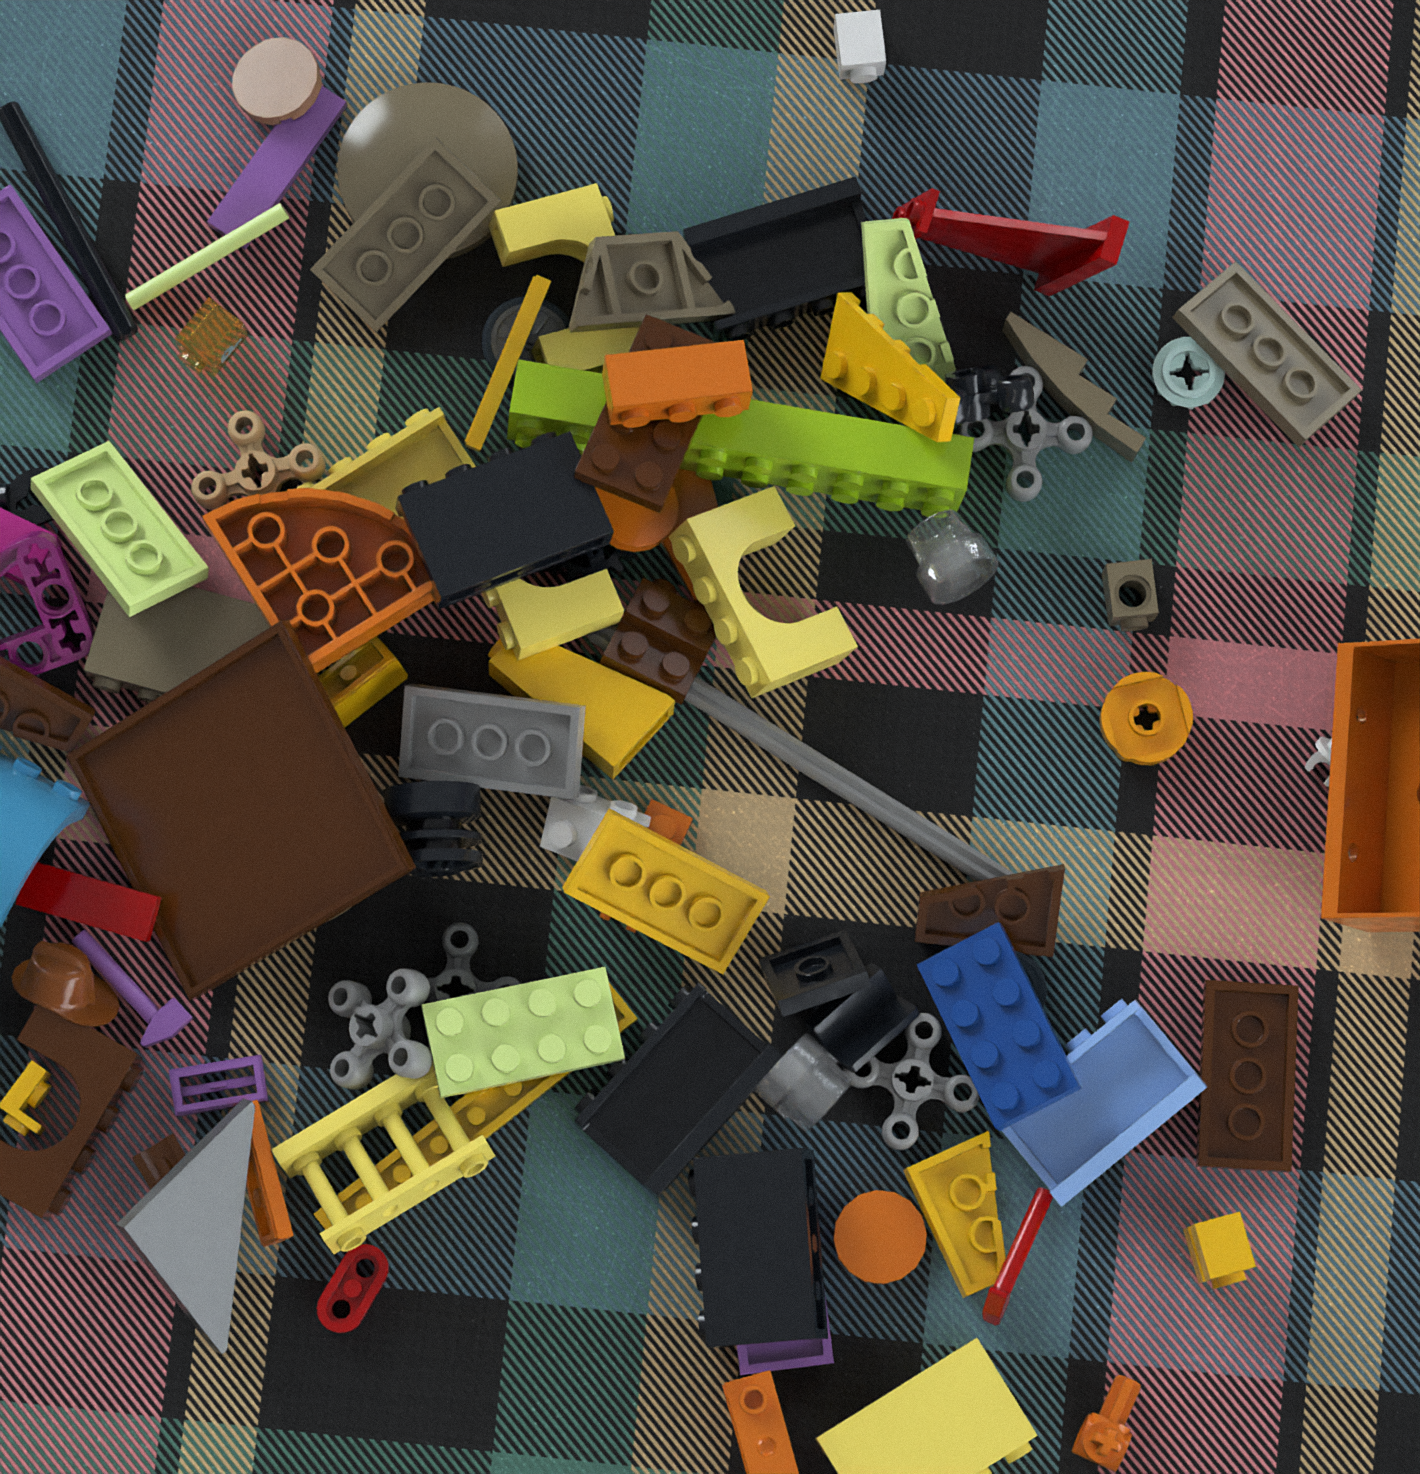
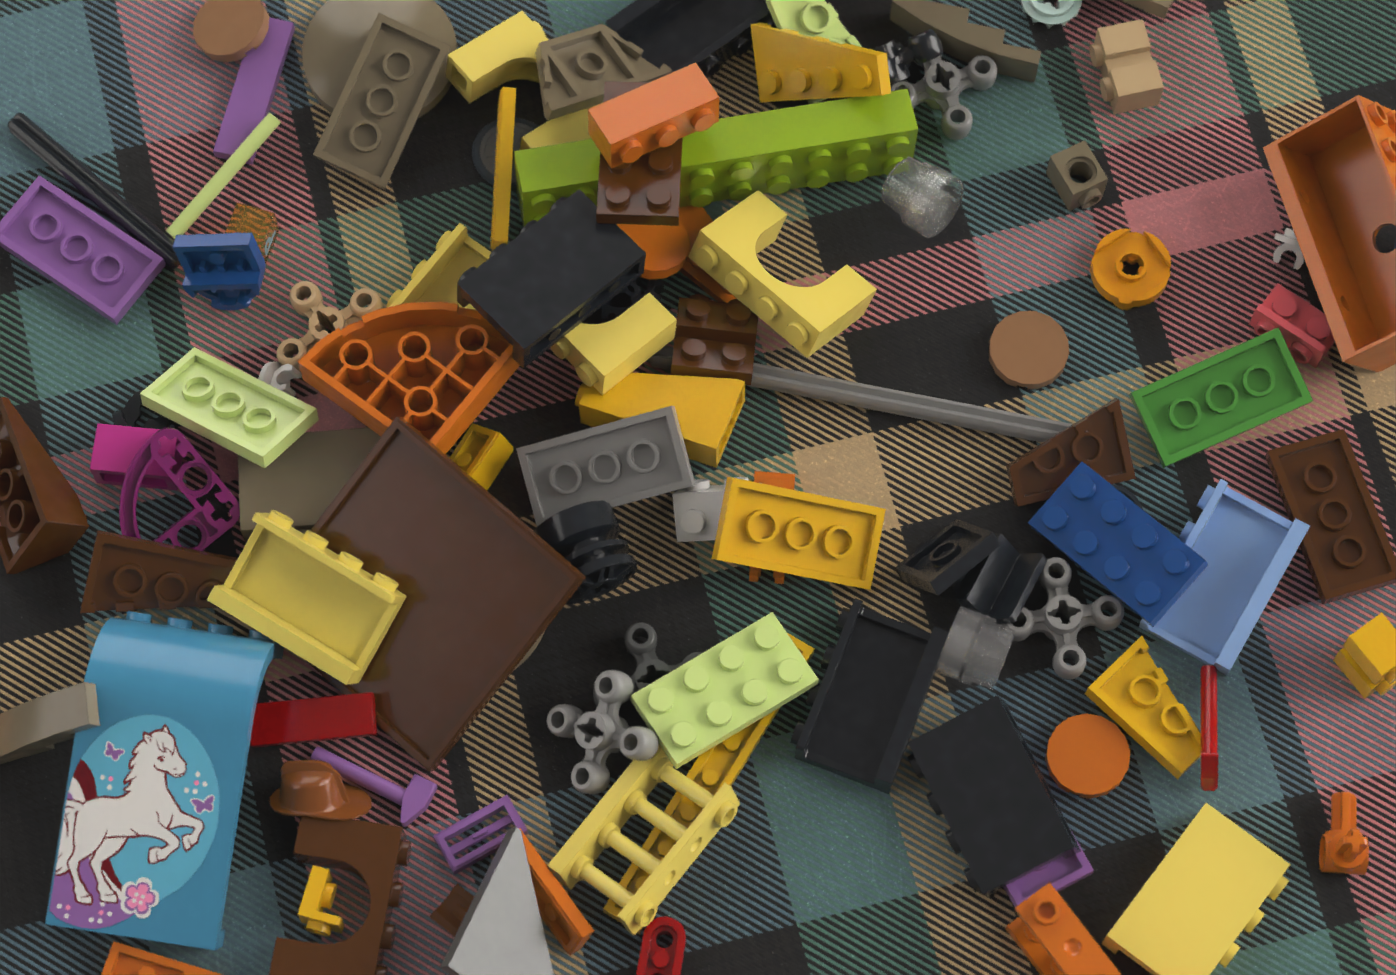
camera: 15 degrees left, 10 degrees down
none -> blue slope [173,232,266,310]
none -> light yellow panel [207,509,407,685]
none -> white plate [258,361,302,397]
none -> medium nougat tile [989,311,1069,389]
none -> tan brick [1089,19,1164,114]
none -> bright green plate [1129,327,1313,468]
none -> coral bracket [1249,283,1335,368]

